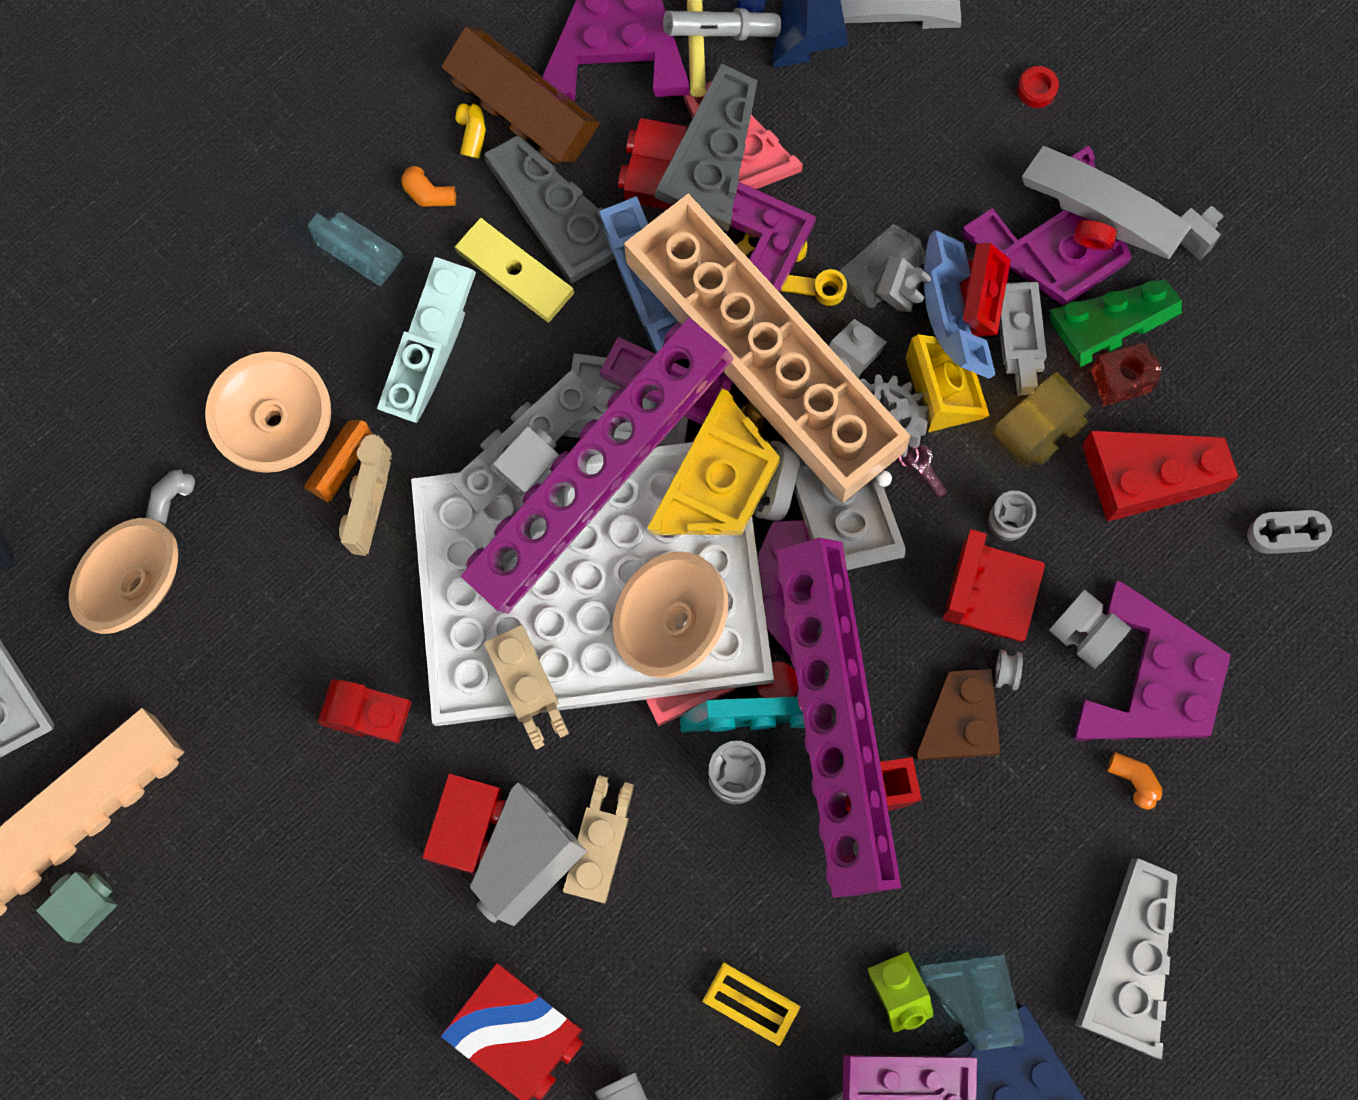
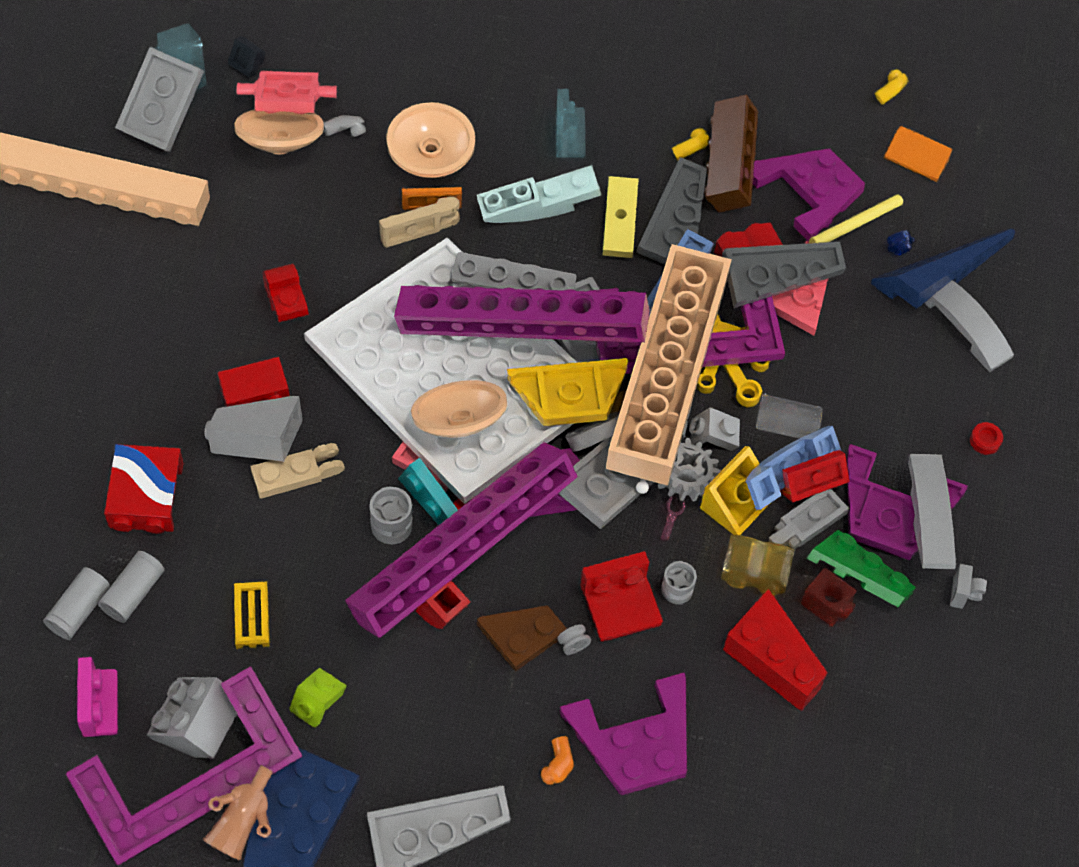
camera: 50 degrees right, 15 degrees down
sand green brick [36,872,118,943] -> none
orange arm [401,166,456,207] -> none
tan hinge [484,624,569,750] -> none
light grey brick [490,426,559,496] -> none
light grey pin [663,8,781,41] -> none
light grey tile [877,256,931,312] -> none
clear light blue wing [920,955,1024,1051] -> none
light grey wheel [1049,589,1131,669] -> none
red tile [1073,220,1117,251] -> none
light grey beam [1247,510,1332,554] -> none
none -> coral plate [237,71,337,114]

